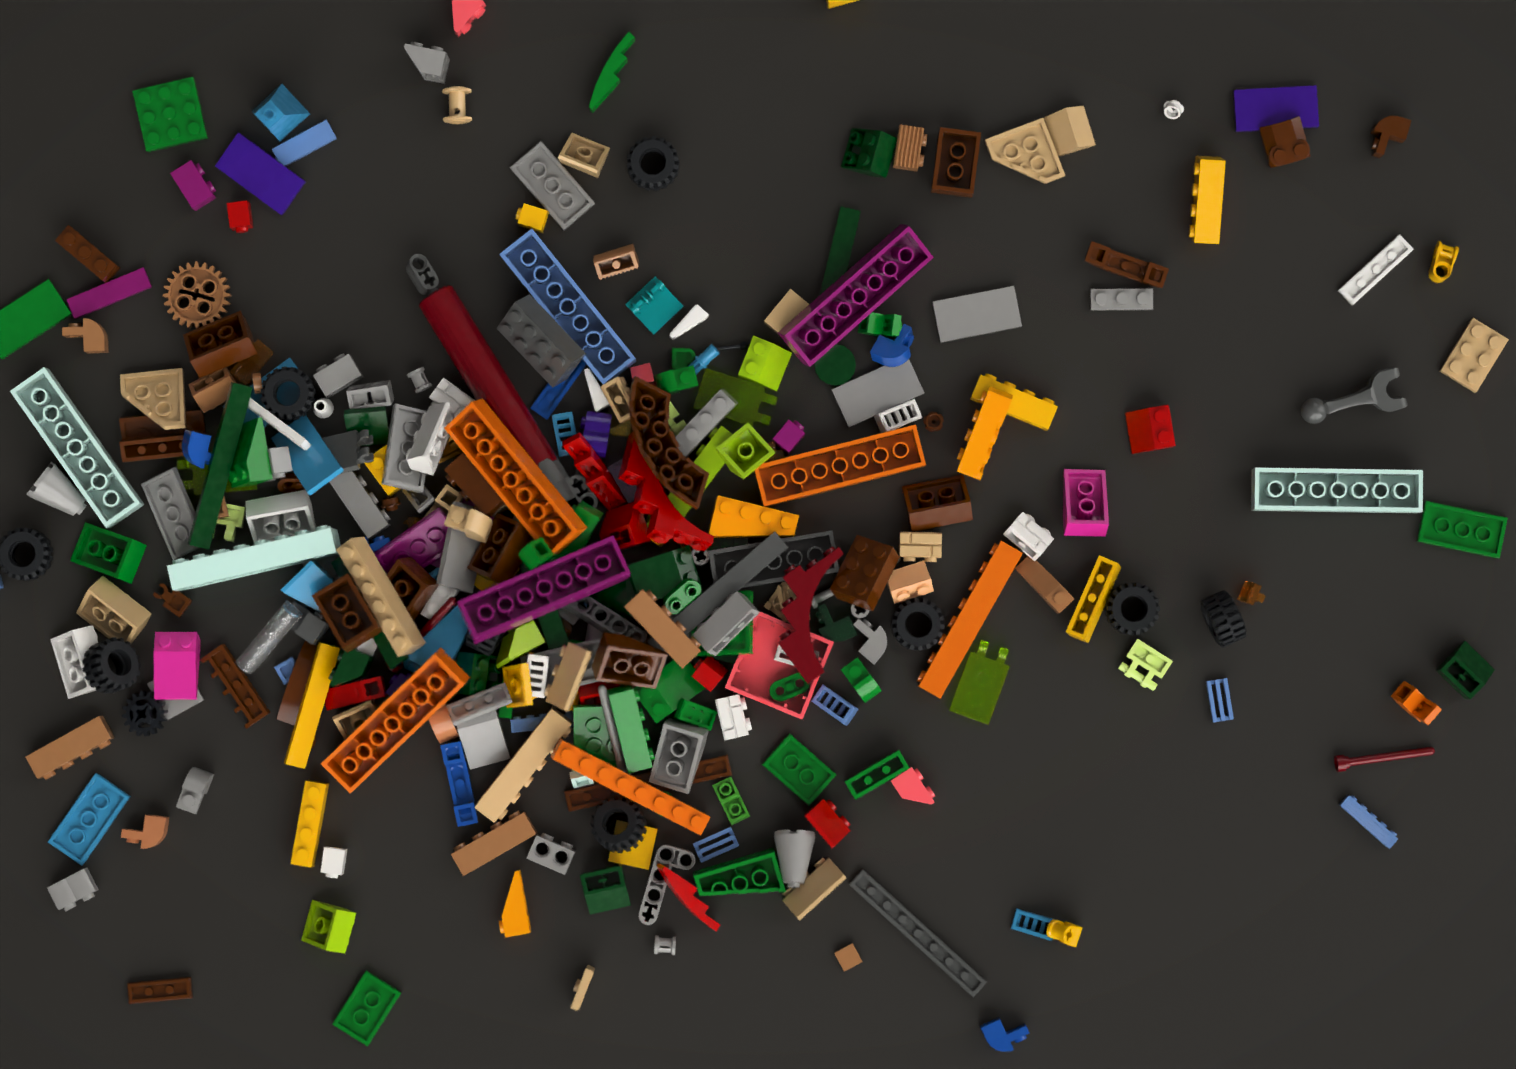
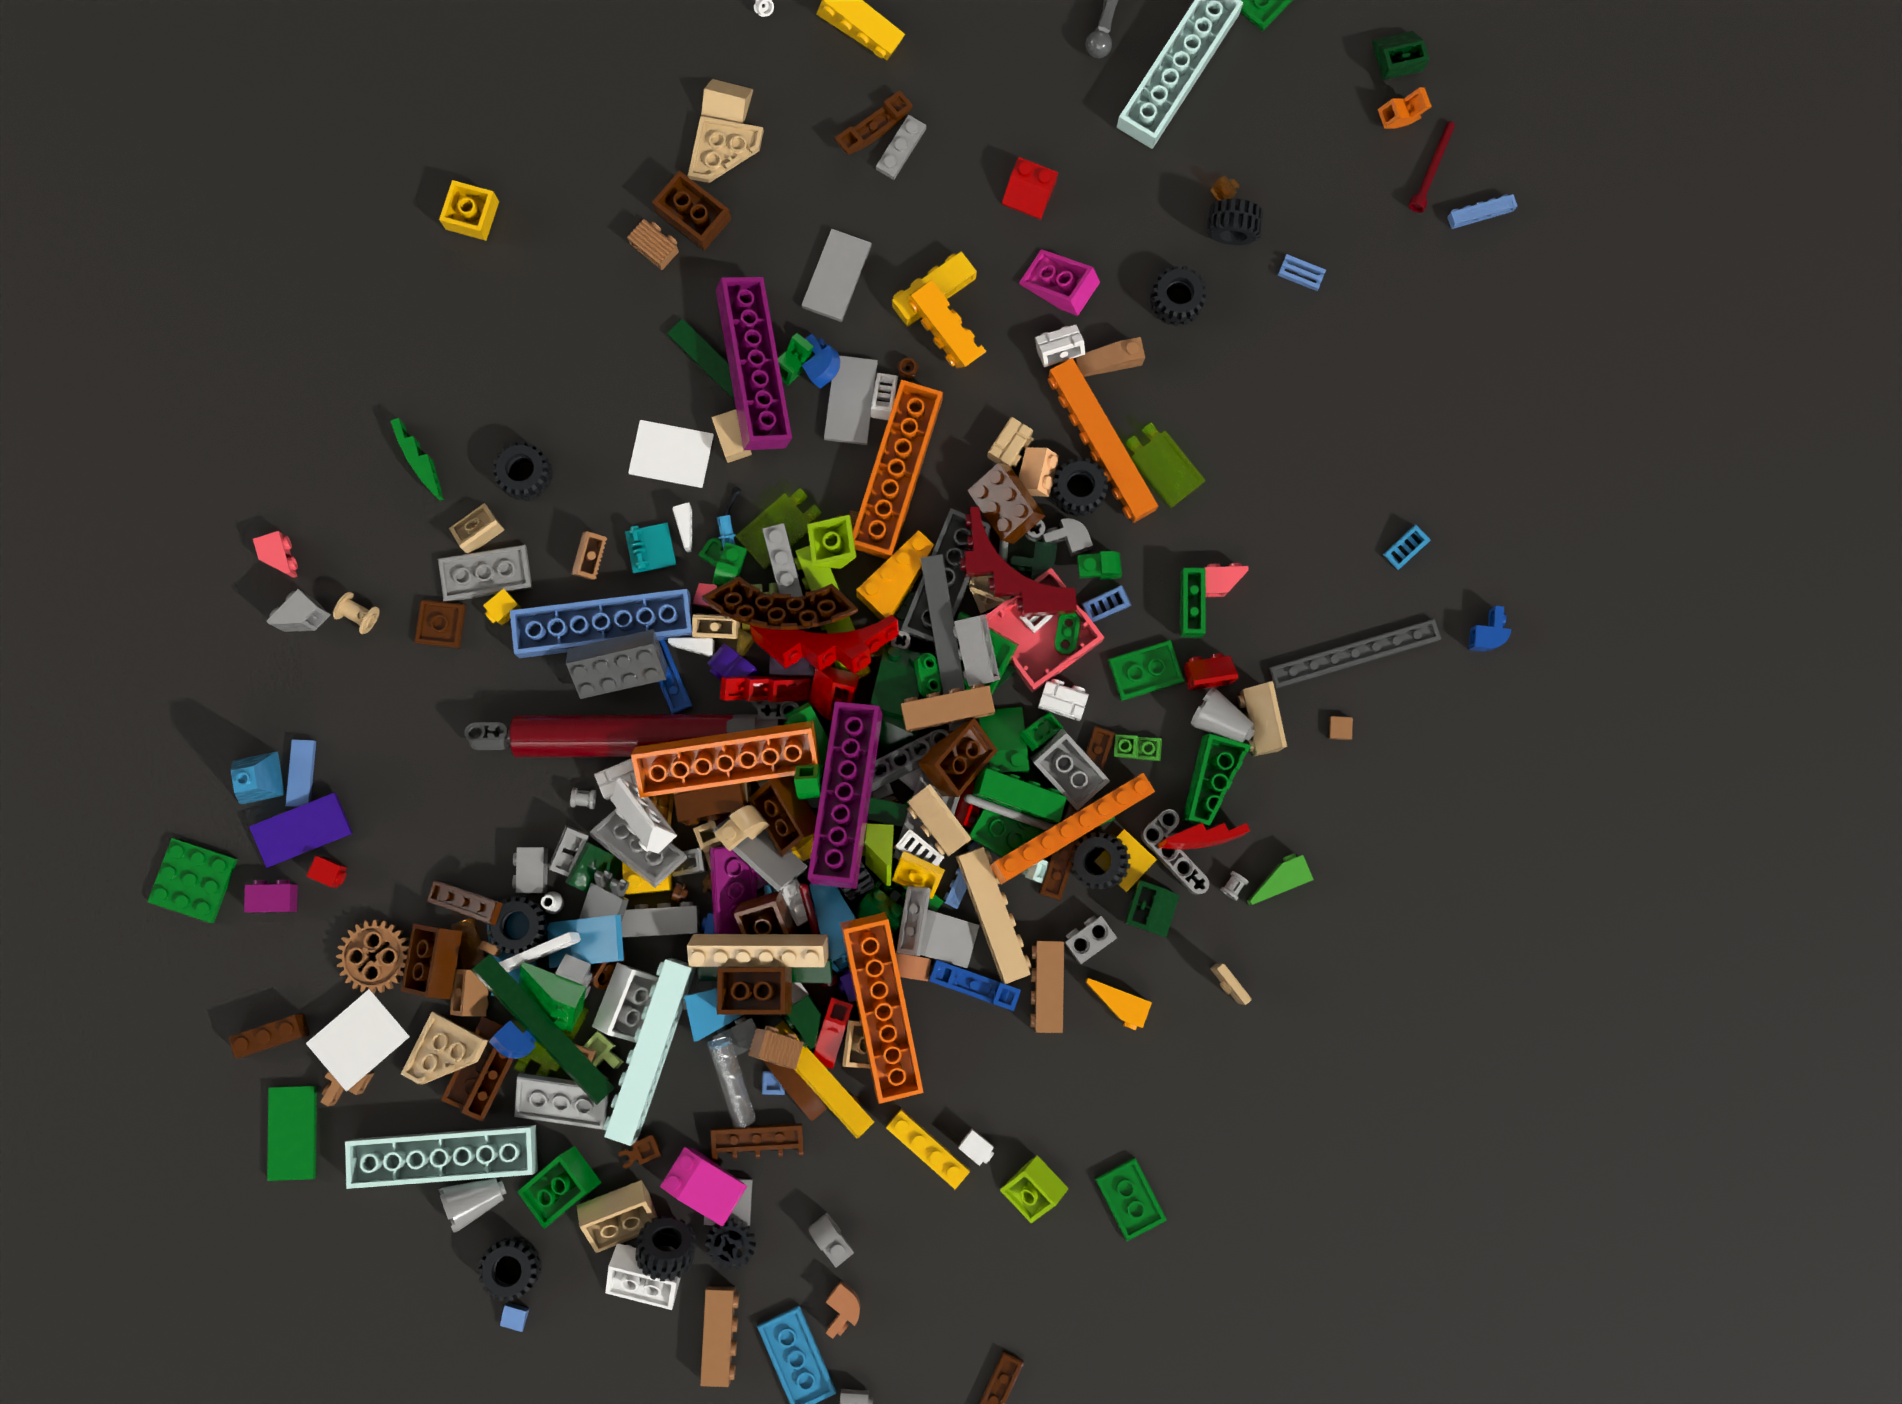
camera: 65 degrees left, 5 degrees down
magenta tile [66,267,152,319] -> none
dark azure slope [552,412,576,457] -> none
red brick [692,656,729,692] -> none
medium blue tile [693,827,739,863] -> none
lime slope [738,336,792,392] -> none
magenta brick [773,420,805,455] -> none
dark green tile [814,344,856,386] -> none
dark green slope [841,128,897,178] -> none
reddish brown slope [902,475,973,532] -> none
yellow piece [1046,919,1083,947] -> none
yellow brick [1066,555,1121,643] -> none
yellowish green plate [1118,639,1173,691] -> none
none -> white sticker [306,989,410,1092]
none -> reddish brown tile [414,600,466,649]
none -> reddish brown tile [427,880,503,925]
none -> white sticker [628,420,714,488]
none -> medium nougat brick [748,1026,804,1069]
none -> bright green slope [1247,853,1314,905]

